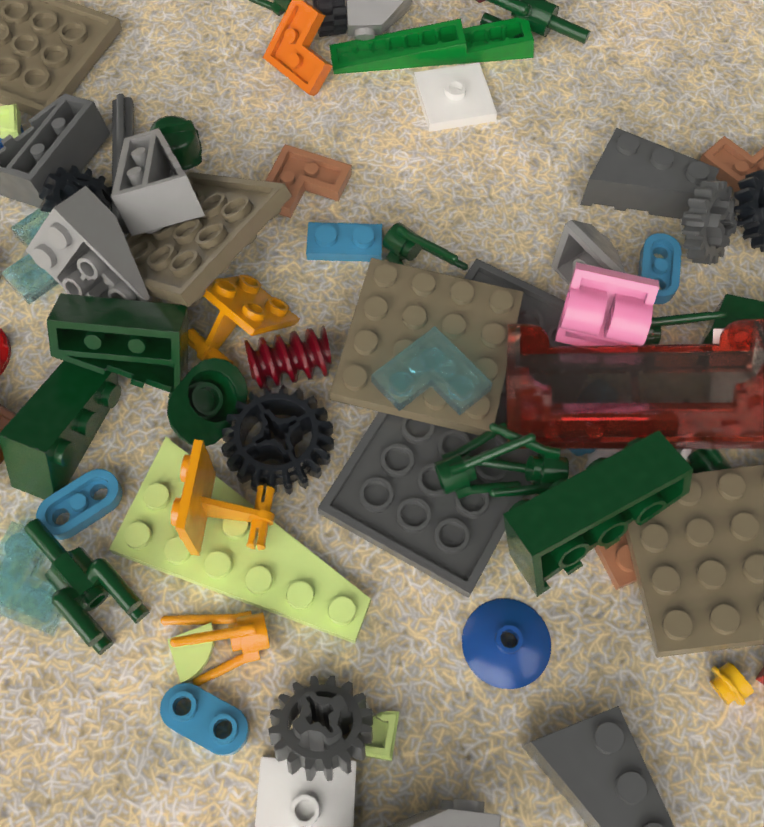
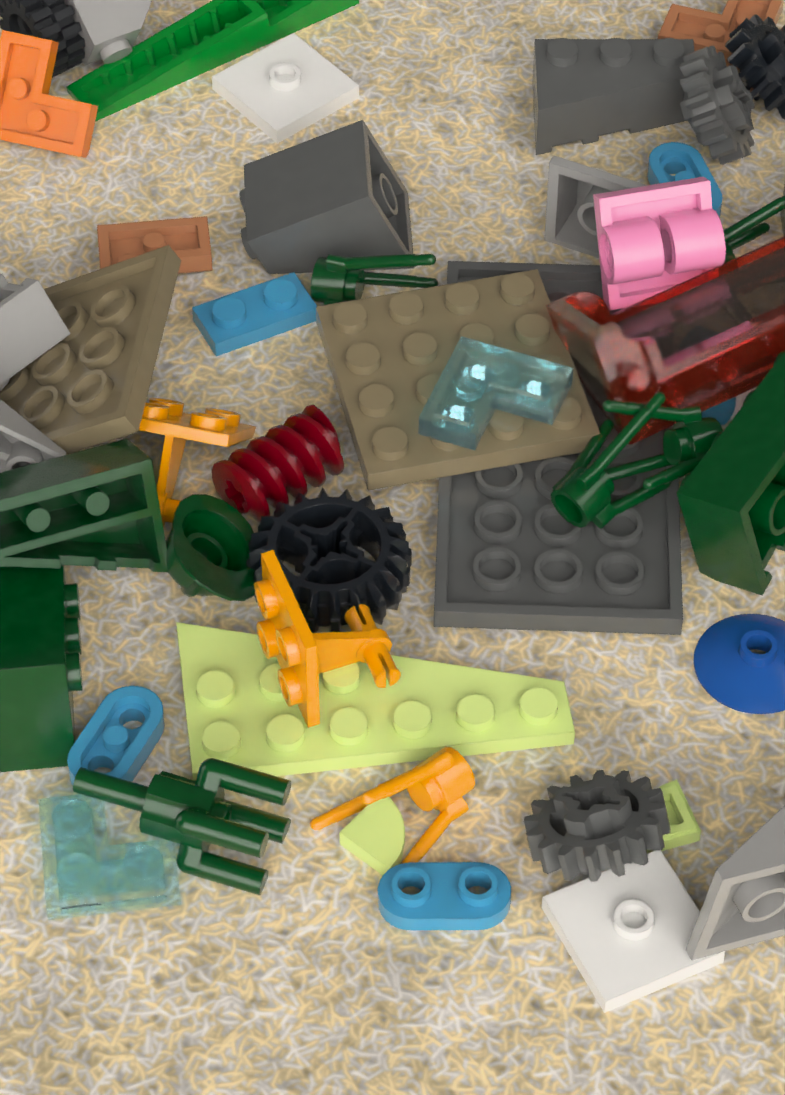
camera: 25 degrees left, 15 degrees down
none -> dark grey slope [239,120,415,274]

